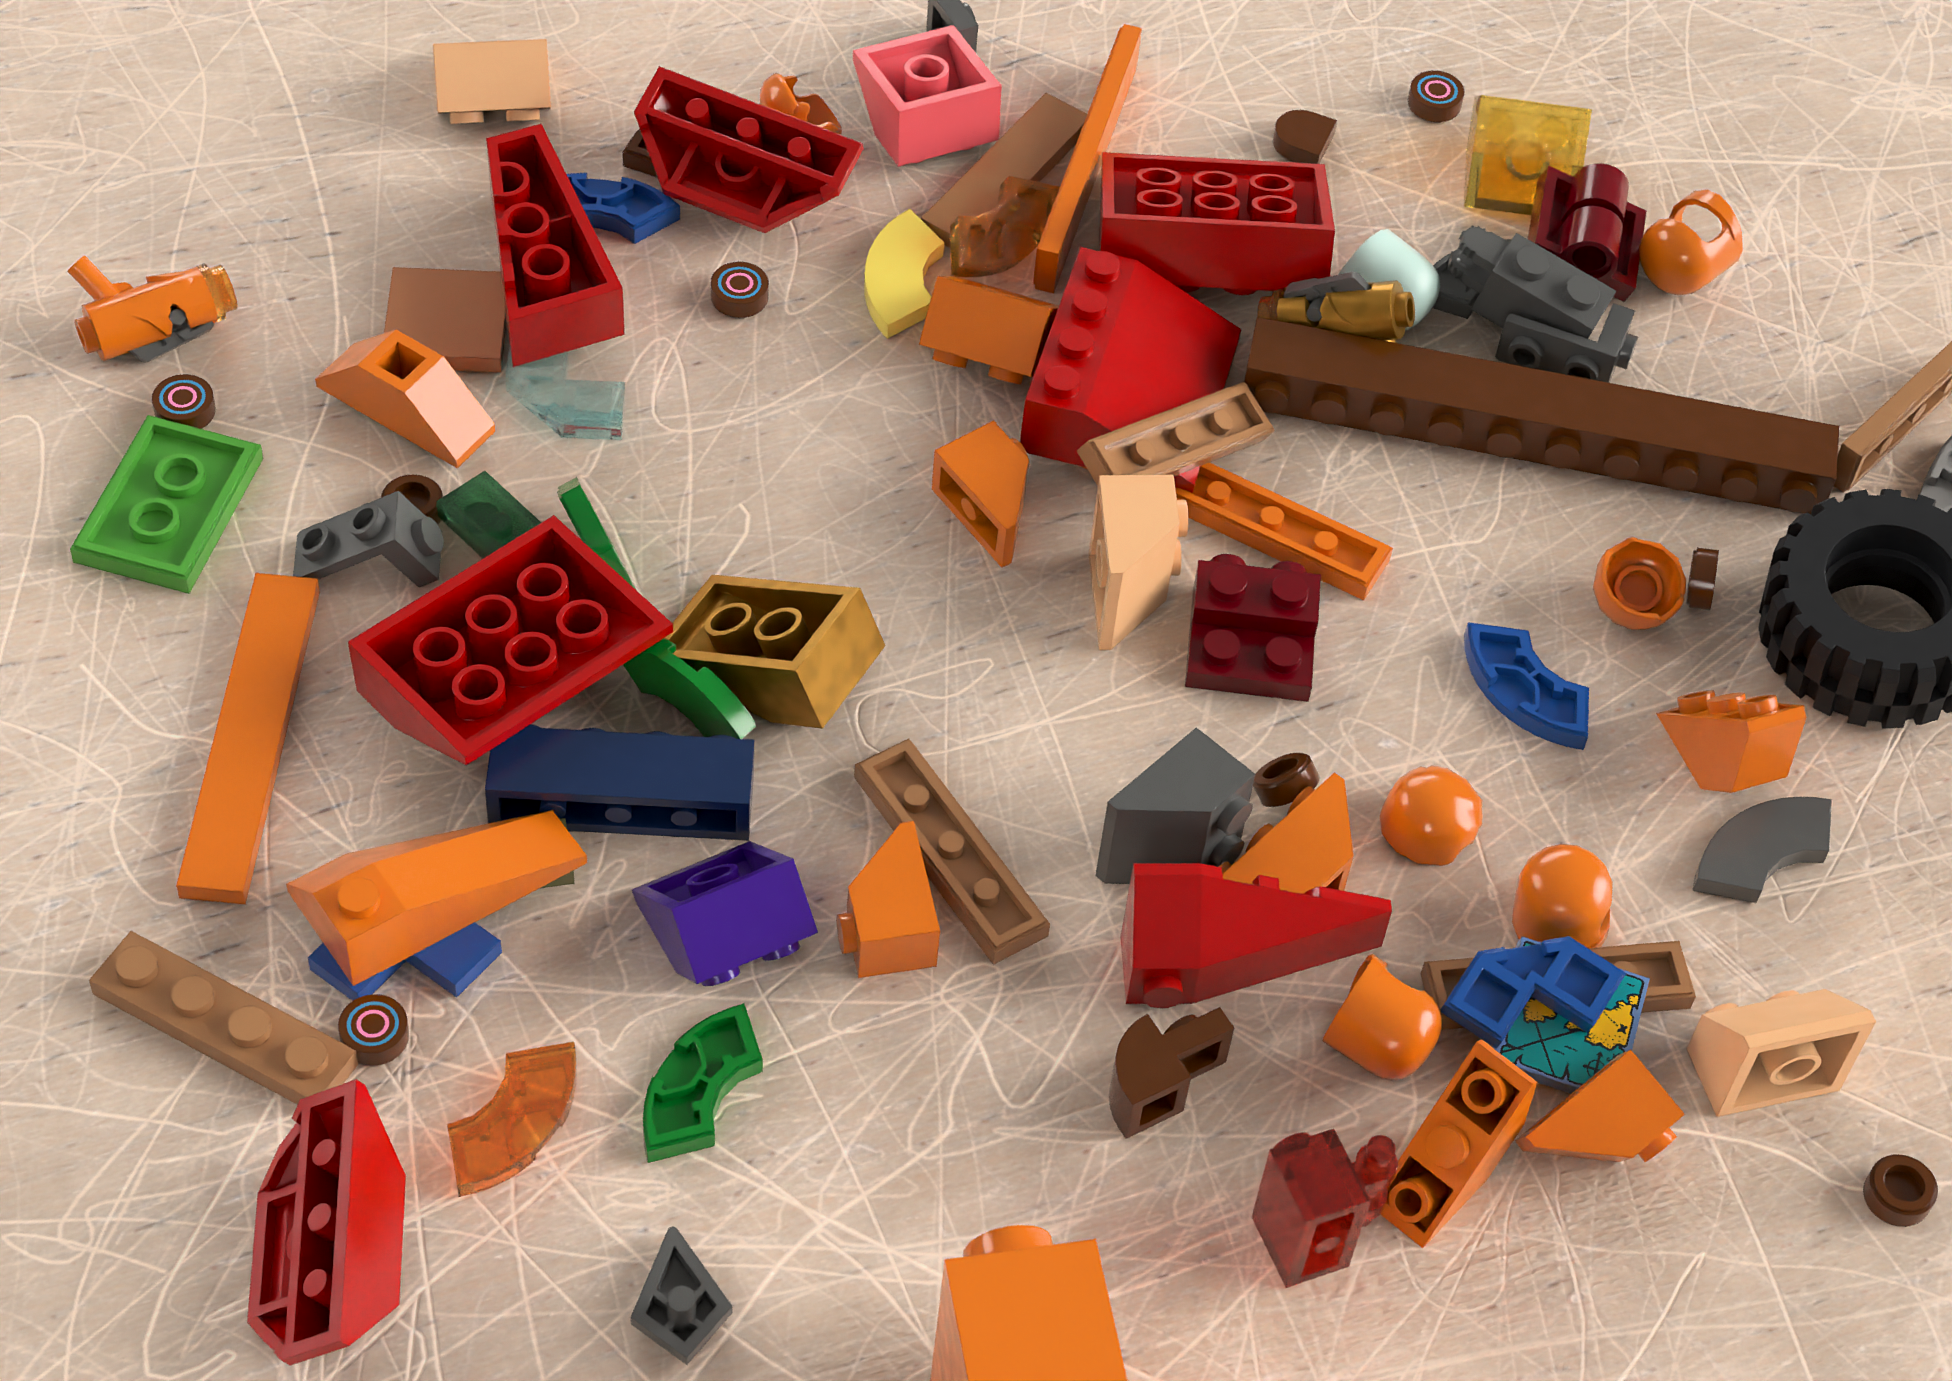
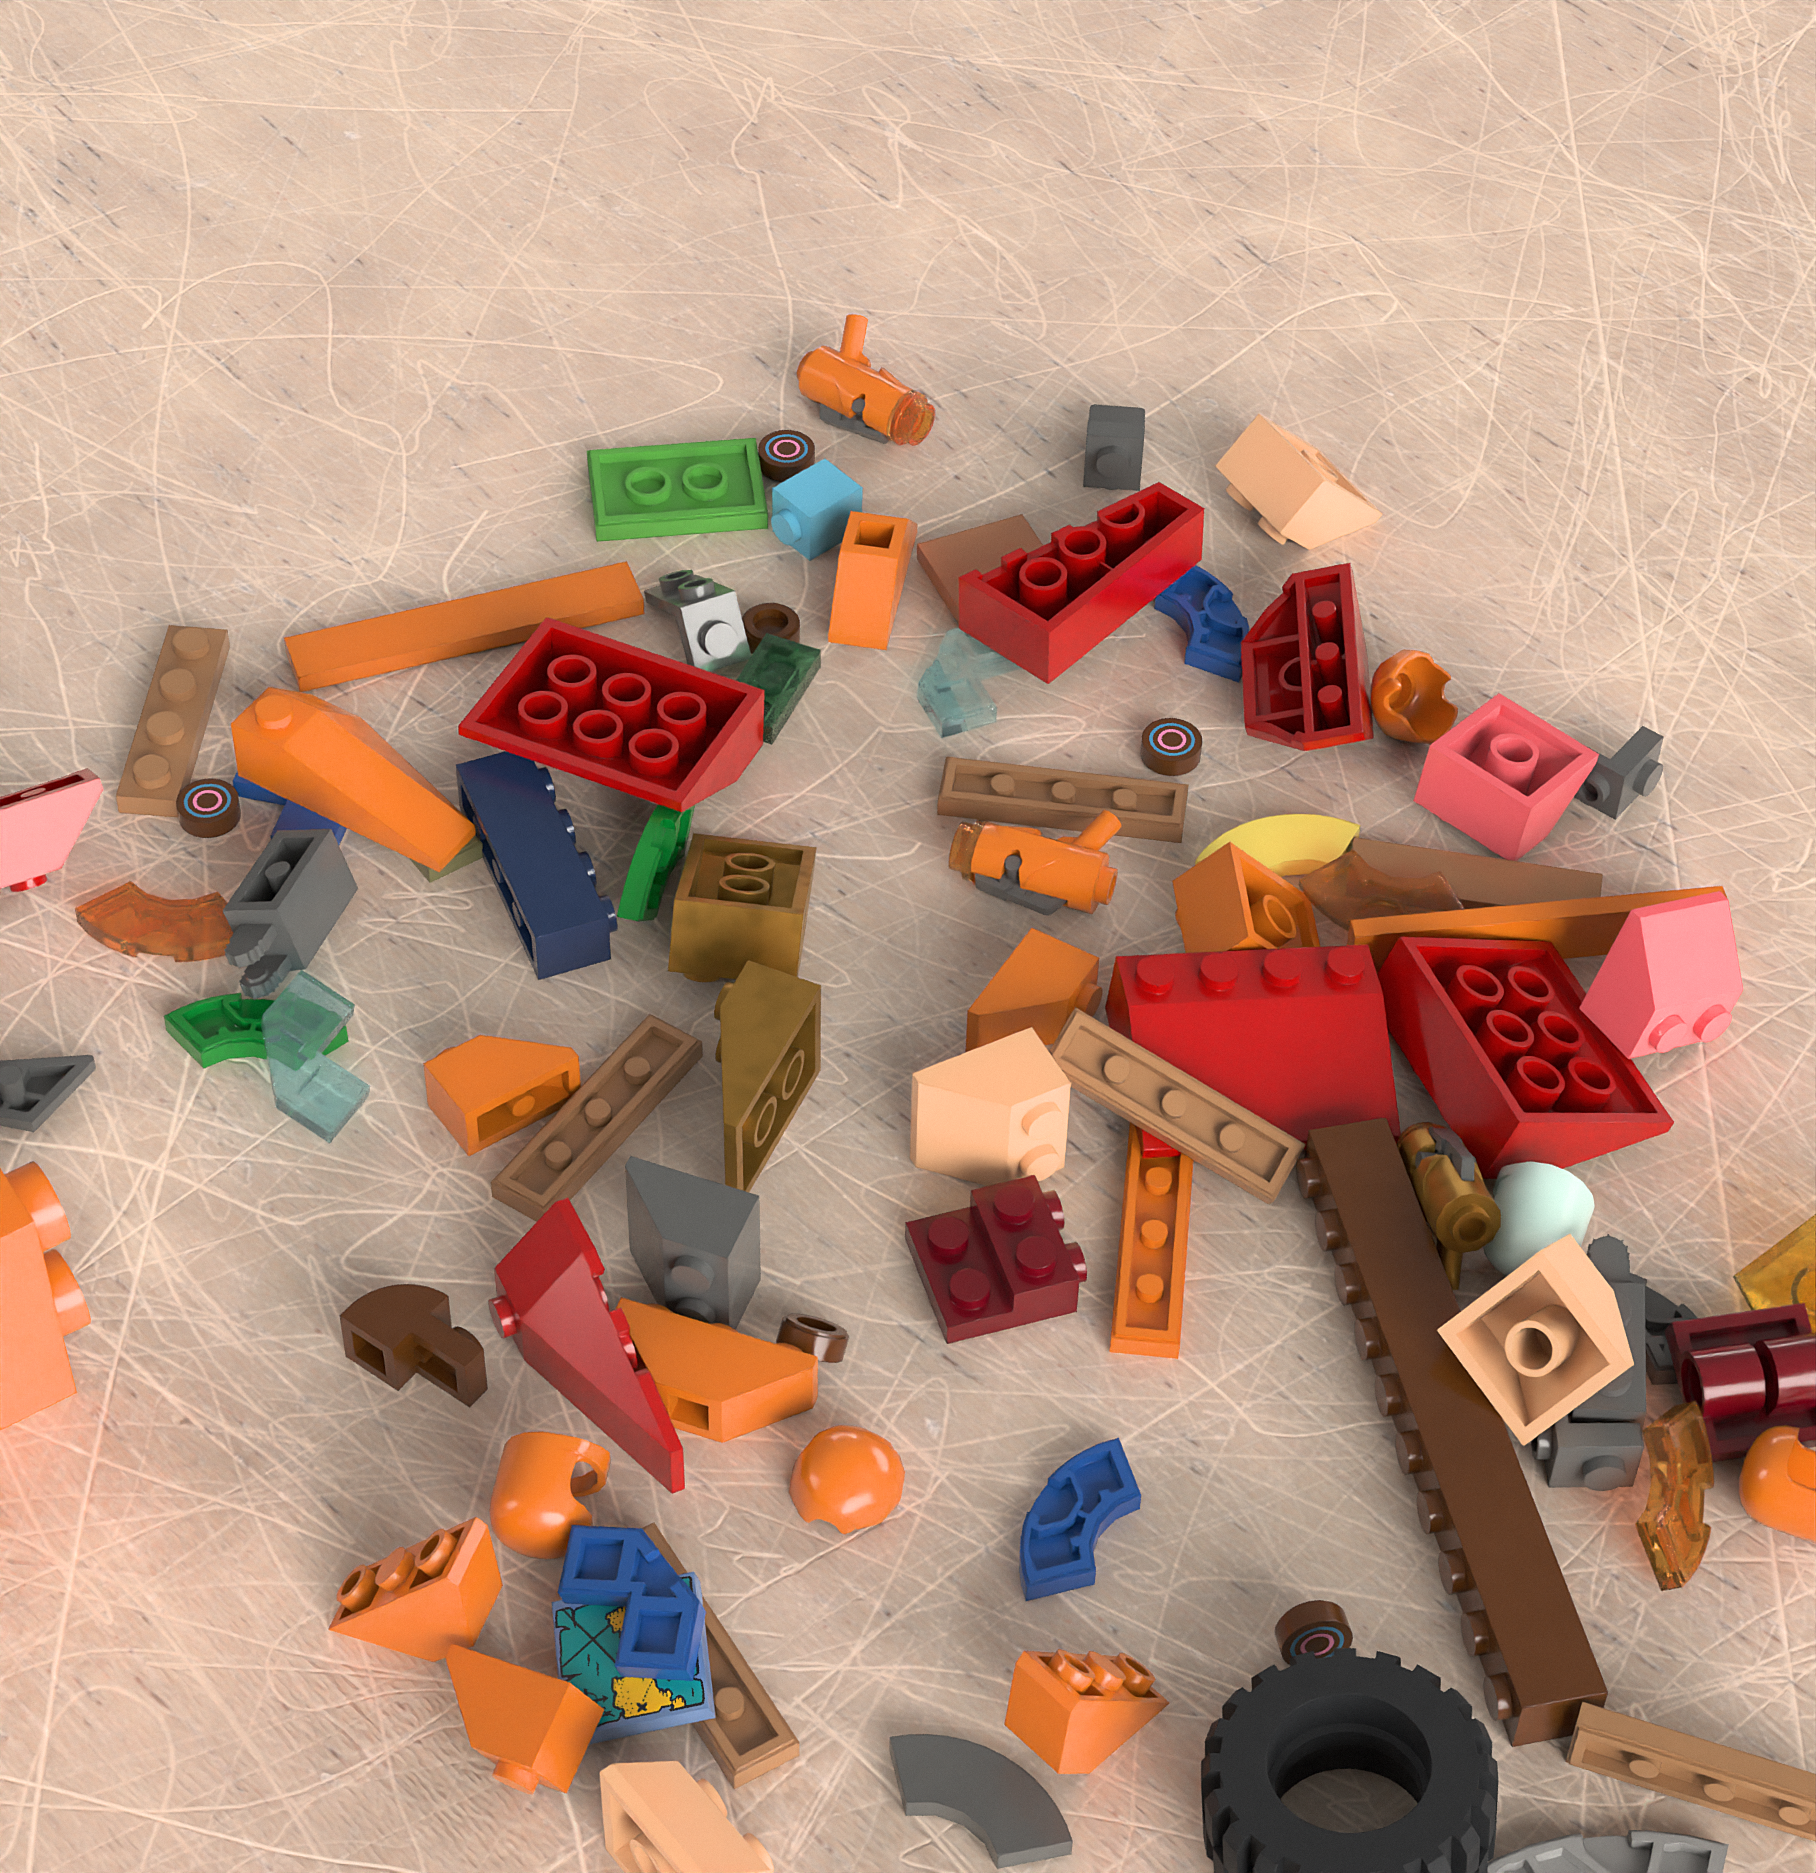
camera: 70 degrees right, 5 degrees down
green tile [557,477,636,589] -> none
dark purple slope [632,841,818,986] -> none
clear red brick [1252,1129,1398,1288] -> none
reddish brown tile [1273,110,1337,164] -> none
orange helmet [1512,844,1613,948] -> none
orange hair [1593,537,1686,630] -> none
none -> dark grey hinge [222,829,358,1000]
none -> clear light blue tile [261,970,370,1143]
none -> pearl gold slope [714,960,821,1192]
none -> medium azure brick [771,458,863,561]
none -> medium nougat tile [937,757,1189,843]
none -> orange piece [949,810,1121,916]
none -> dark grey bracket [1083,404,1145,491]
none -> light nougat slope [1437,1234,1634,1446]
none -> slope [1579,891,1743,1059]
none -> clear orange tile [1635,1401,1714,1591]

